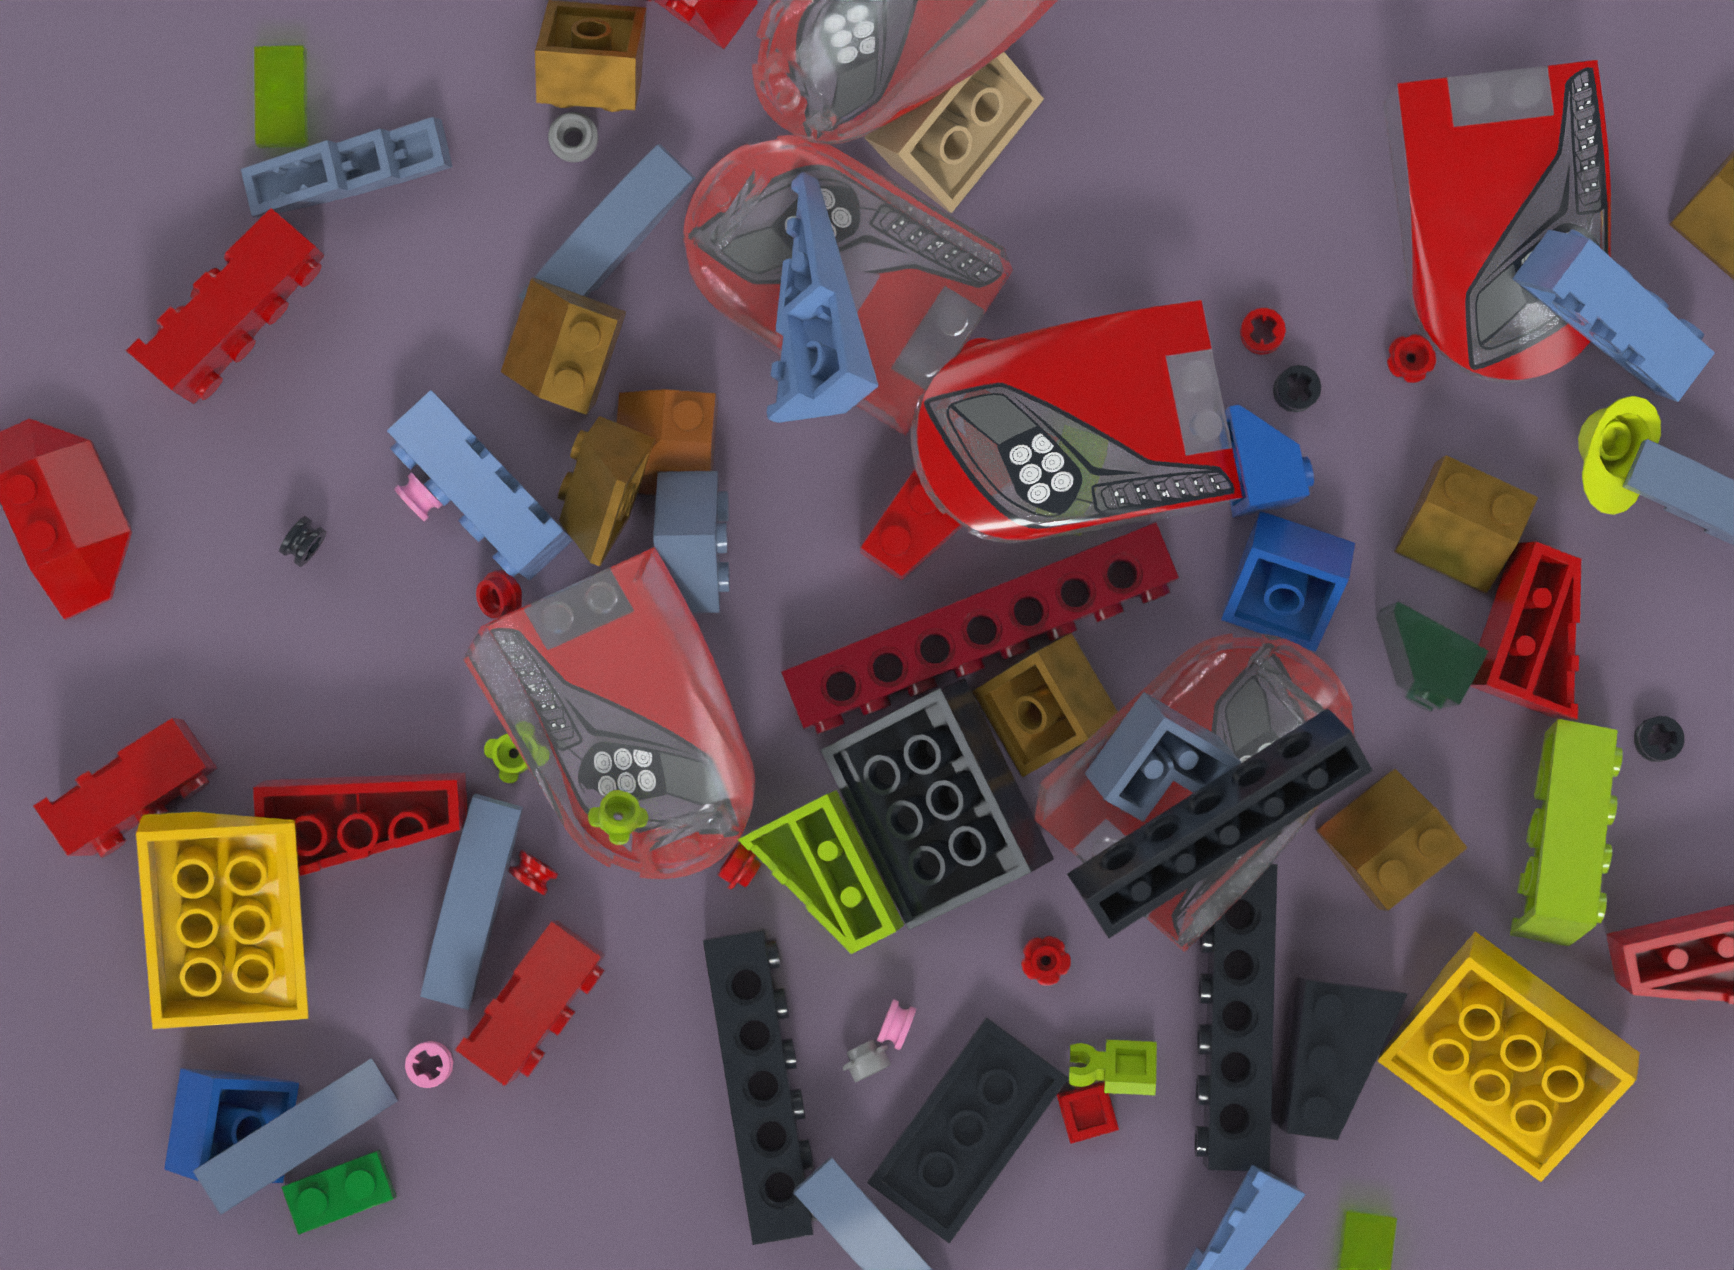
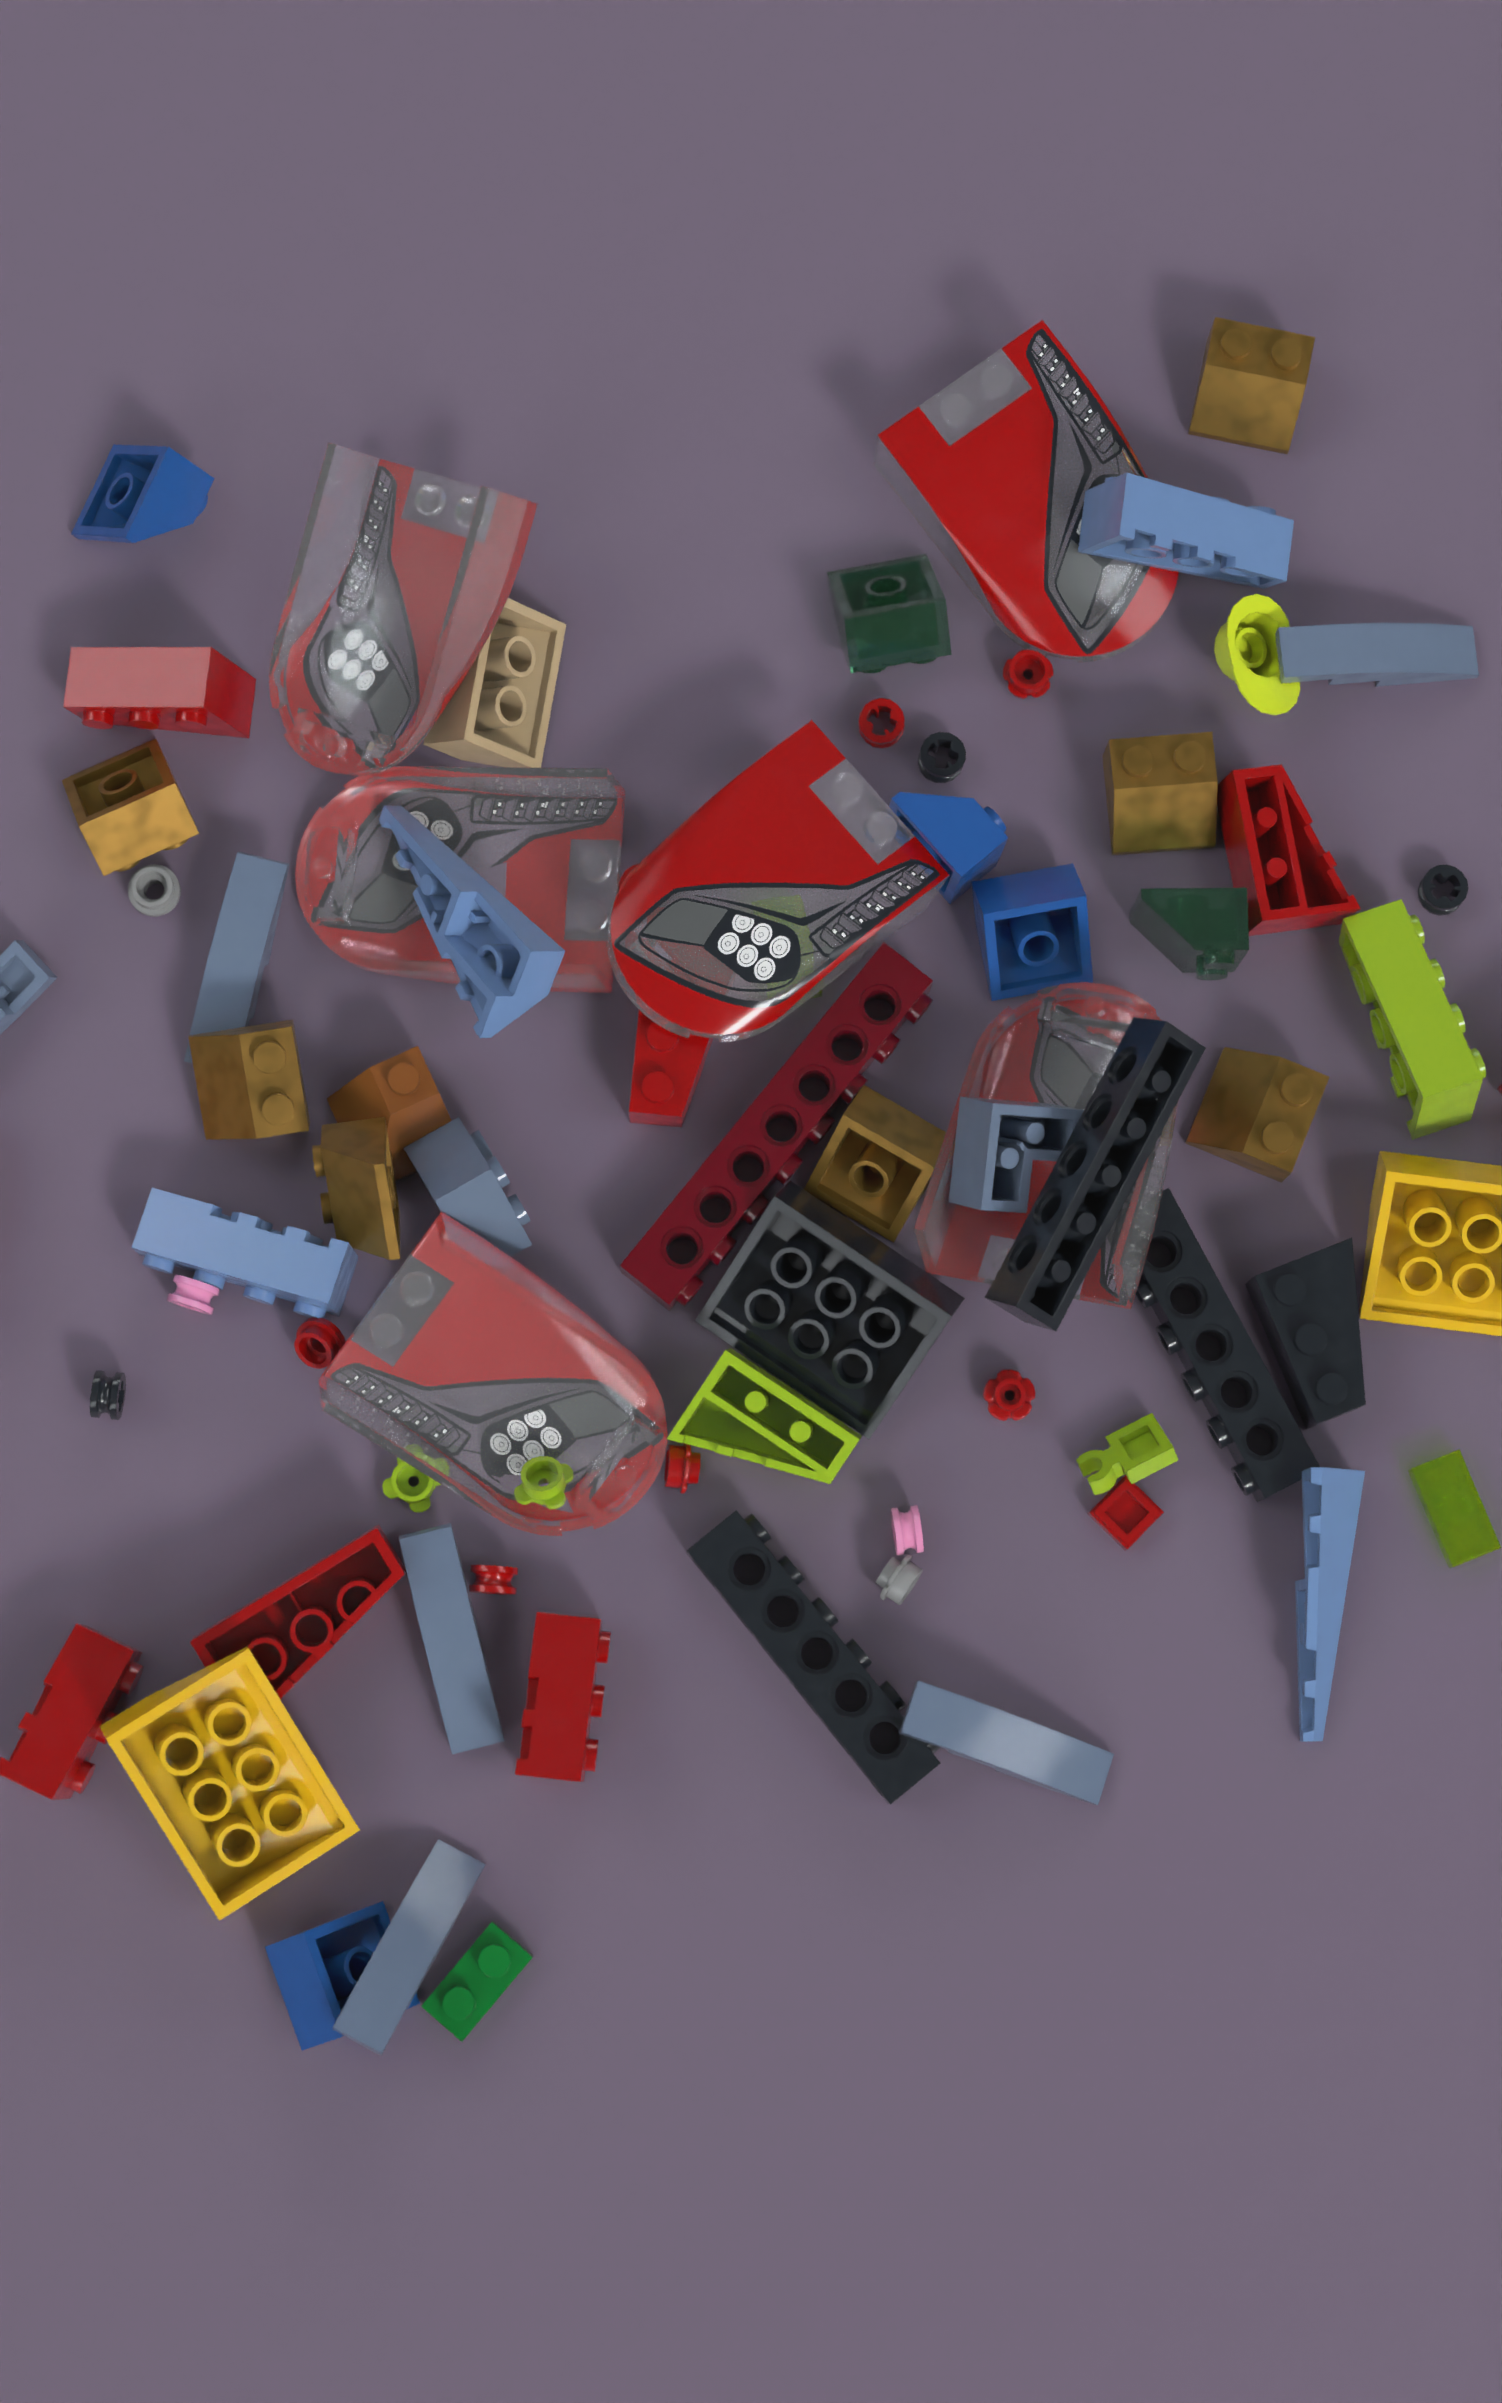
camera: 35 degrees left, 5 degrees down
bright pink bush [405,1041,454,1088] -> none
black plate [867,1017,1068,1244] -> none
none -> clear green slope [827,554,952,674]

